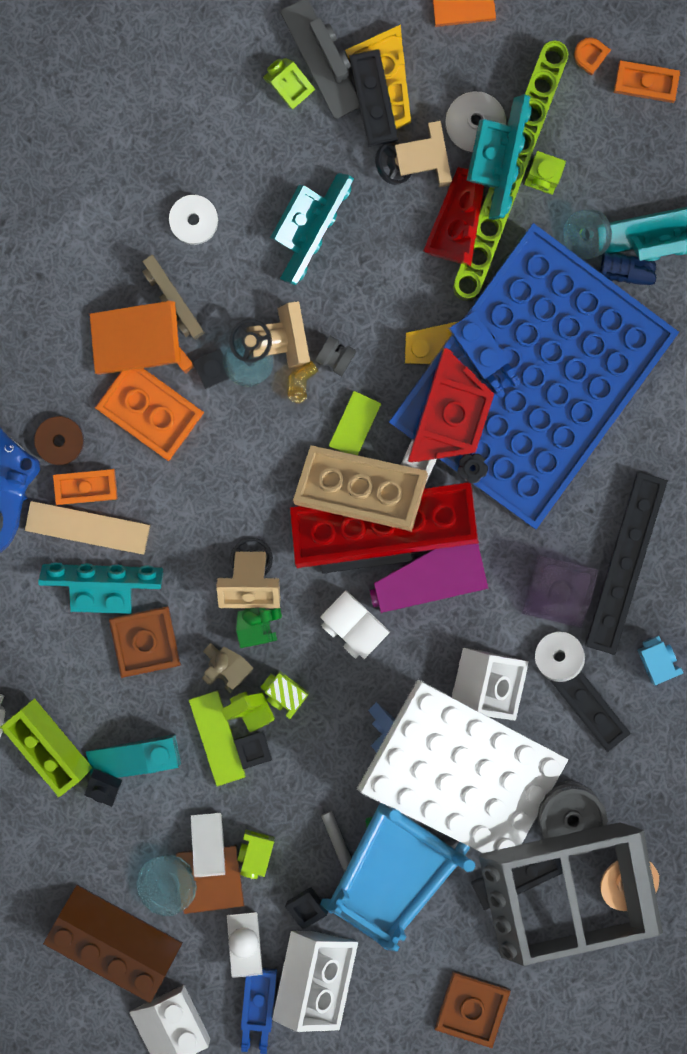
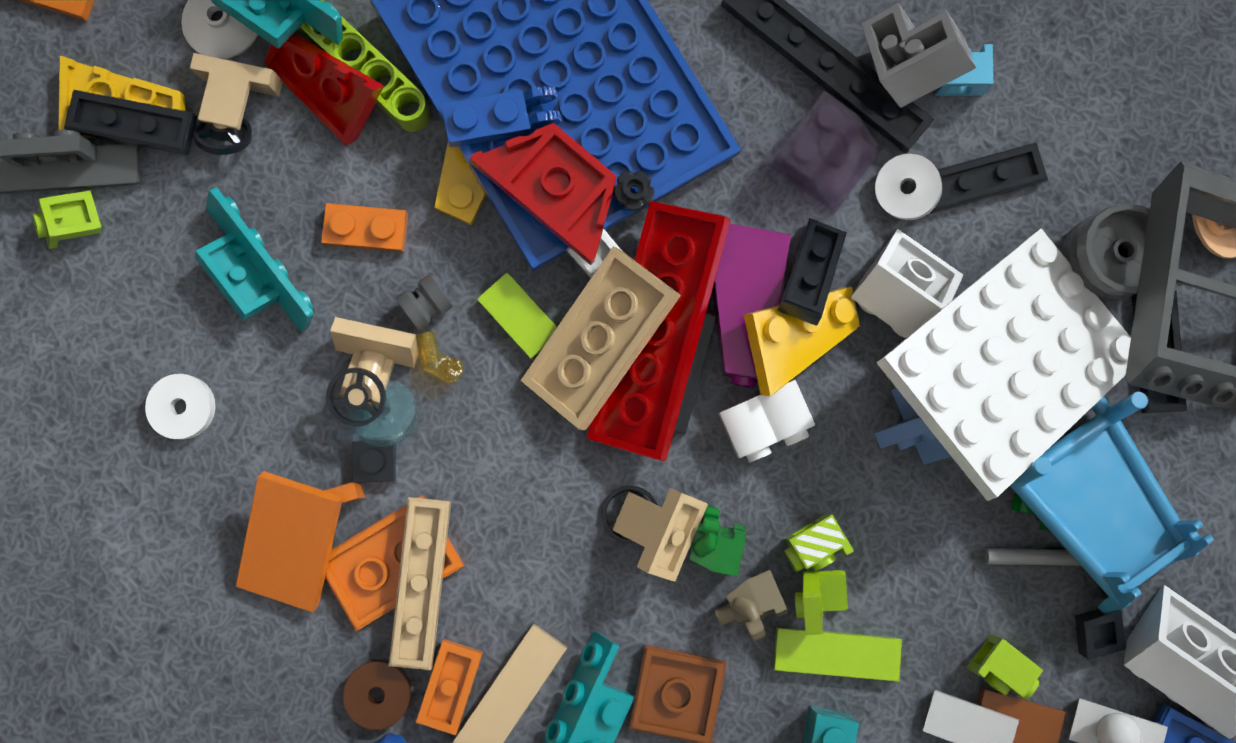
camera: 70 degrees left, 5 degrees down
dark tan plate [142,254,205,340] -> none
black plate [234,730,272,769] -> none
none -> orange plate [321,203,408,253]
none -> tan tile [389,497,451,670]
none -> yellow wing [744,287,860,396]
none -> black tile [777,218,847,326]
none -> light grey brick [862,3,976,108]

